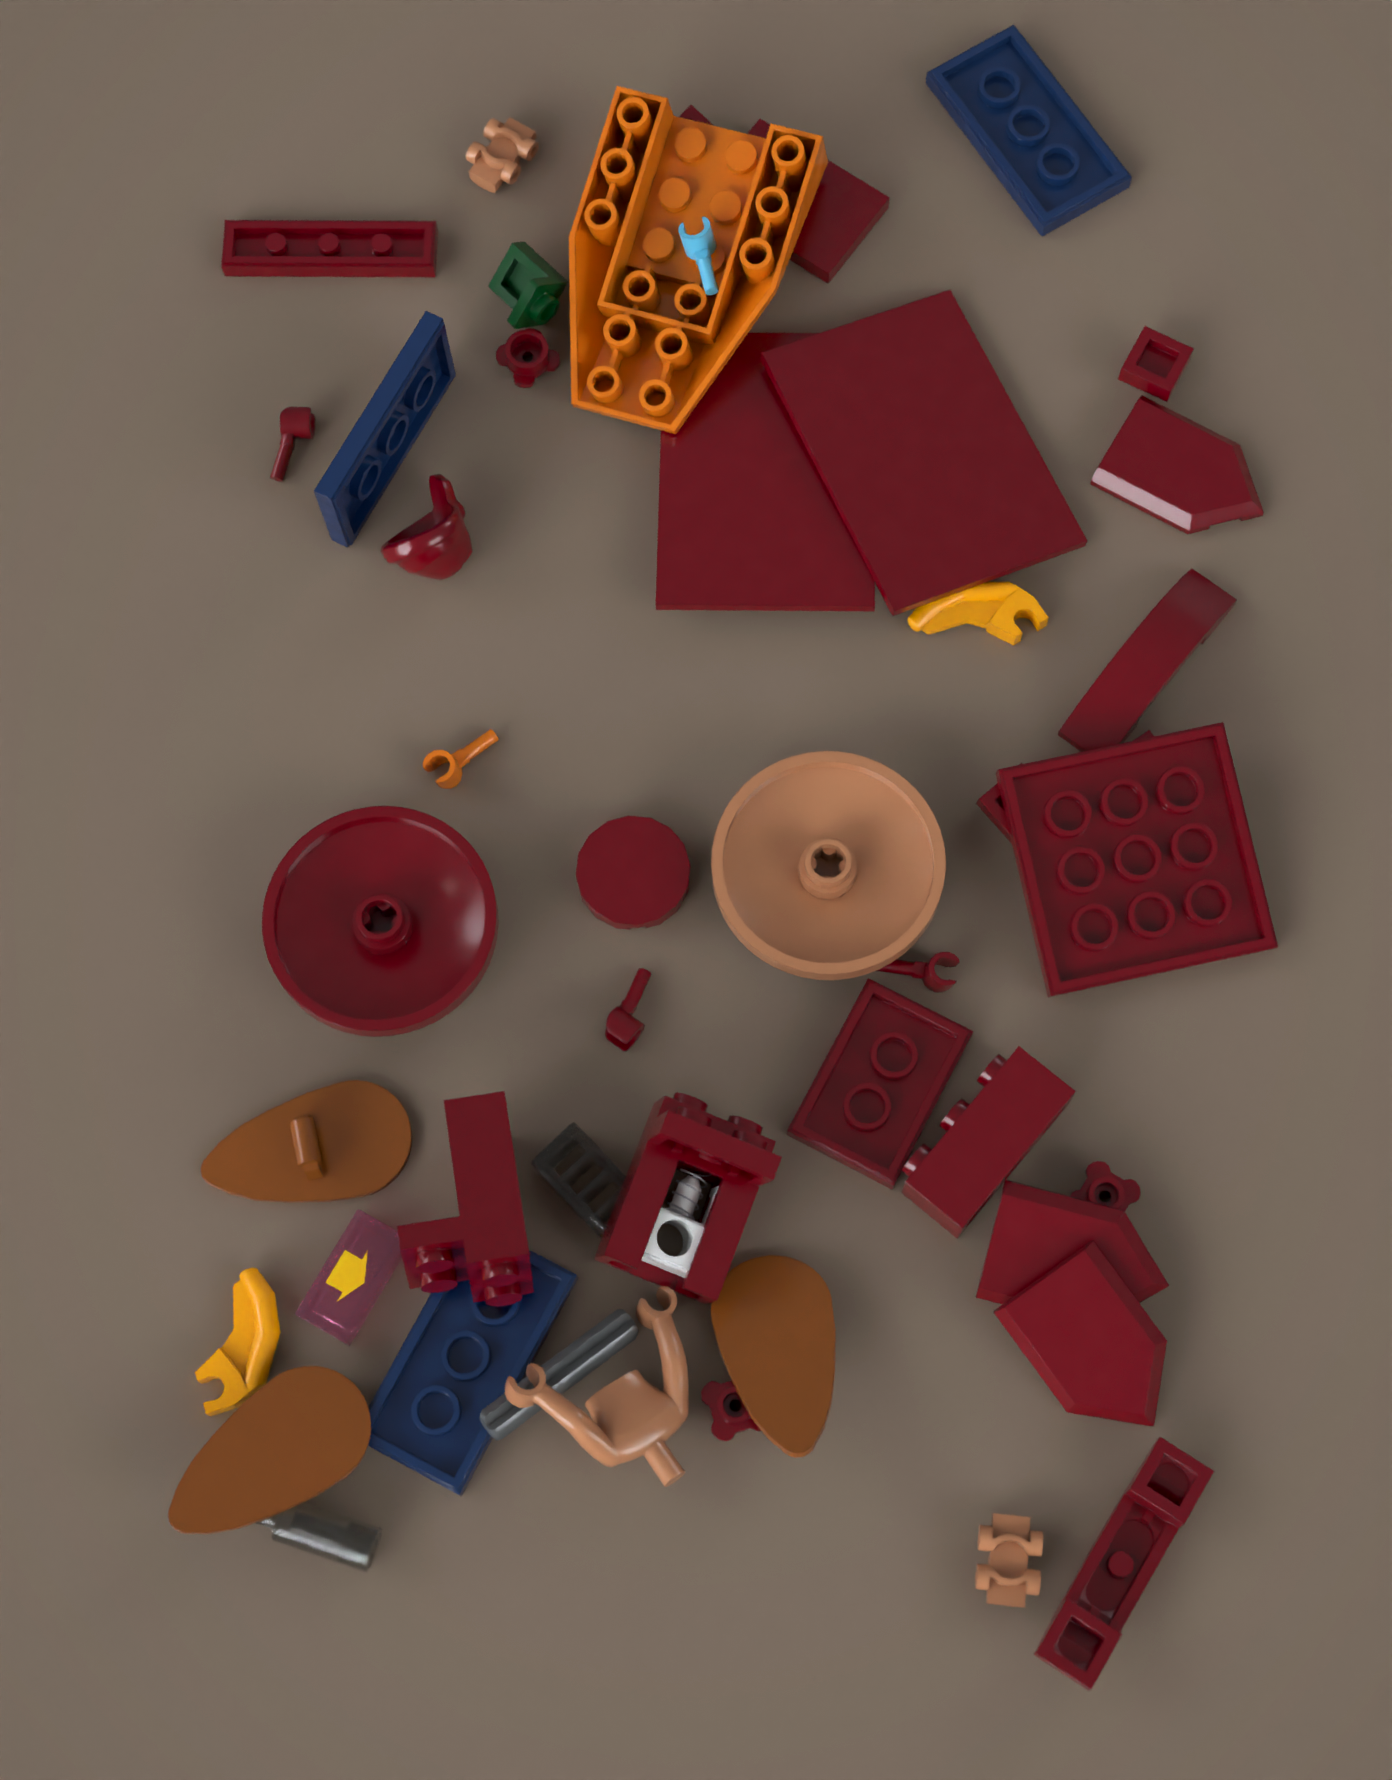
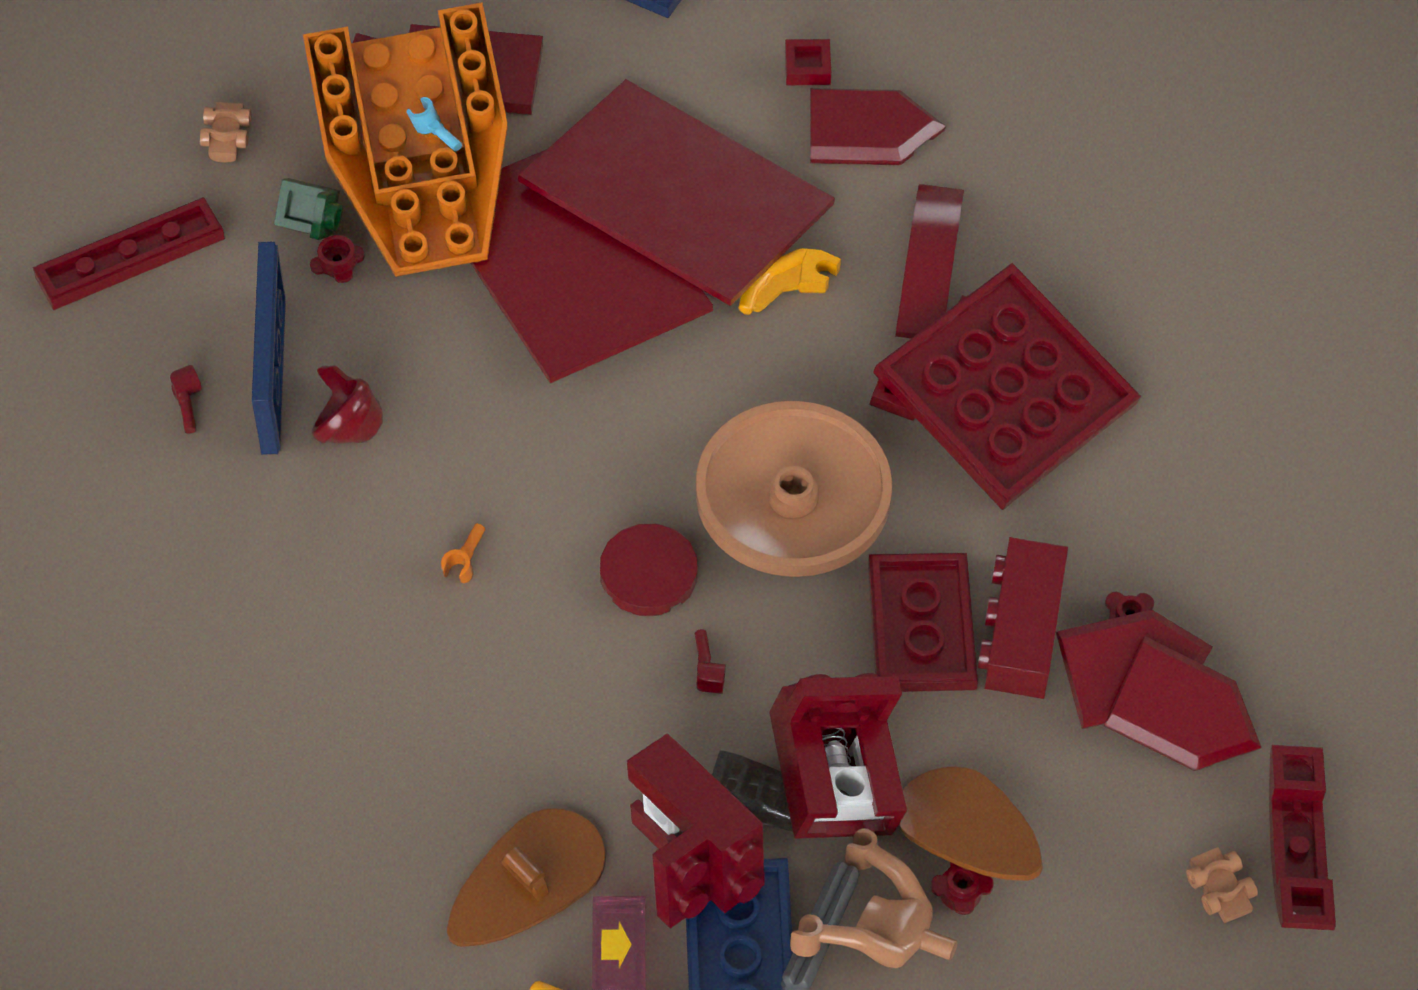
camera: 35 degrees left, 15 degrees down
dark red dish [262,806,499,1037] -> none
dark red hand [877,952,960,993] -> none

